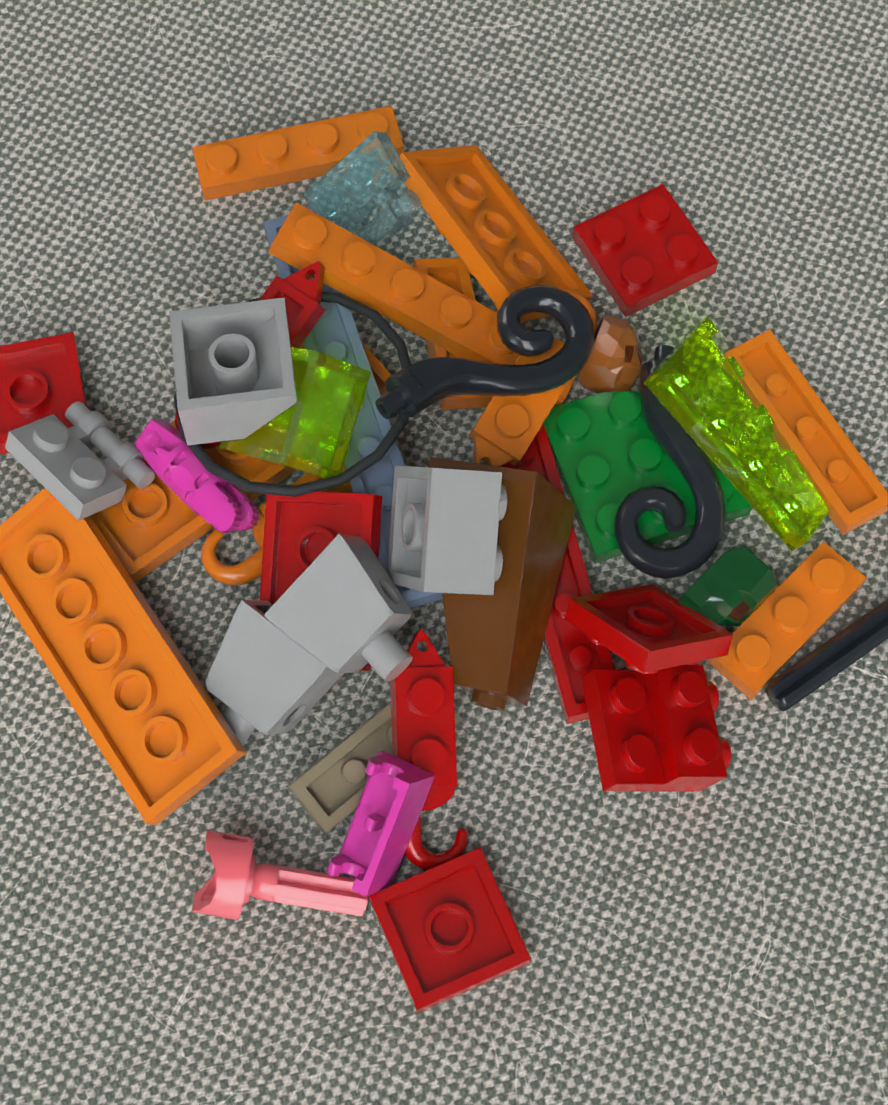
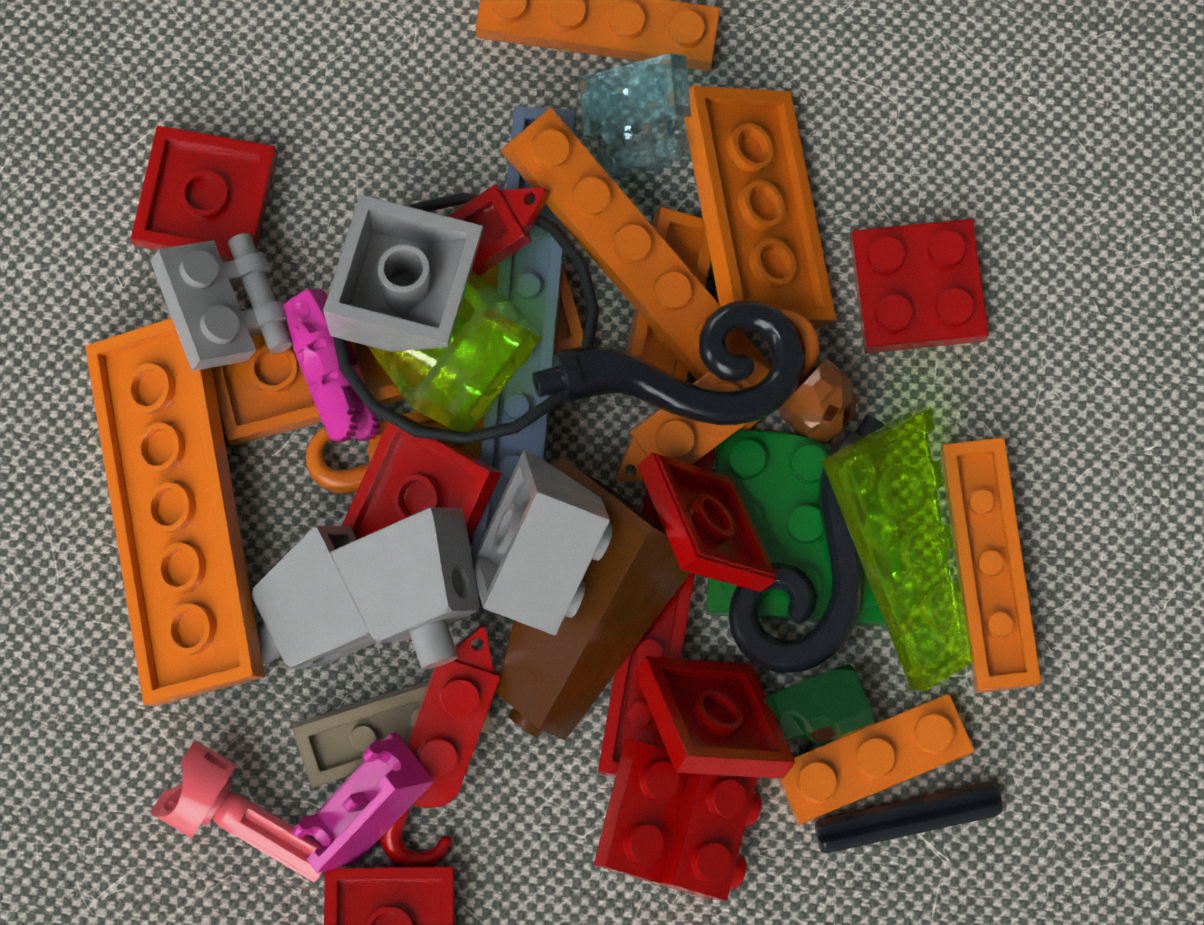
camera: 25 degrees right, 10 degrees up
none -> red plate [637,452,777,592]

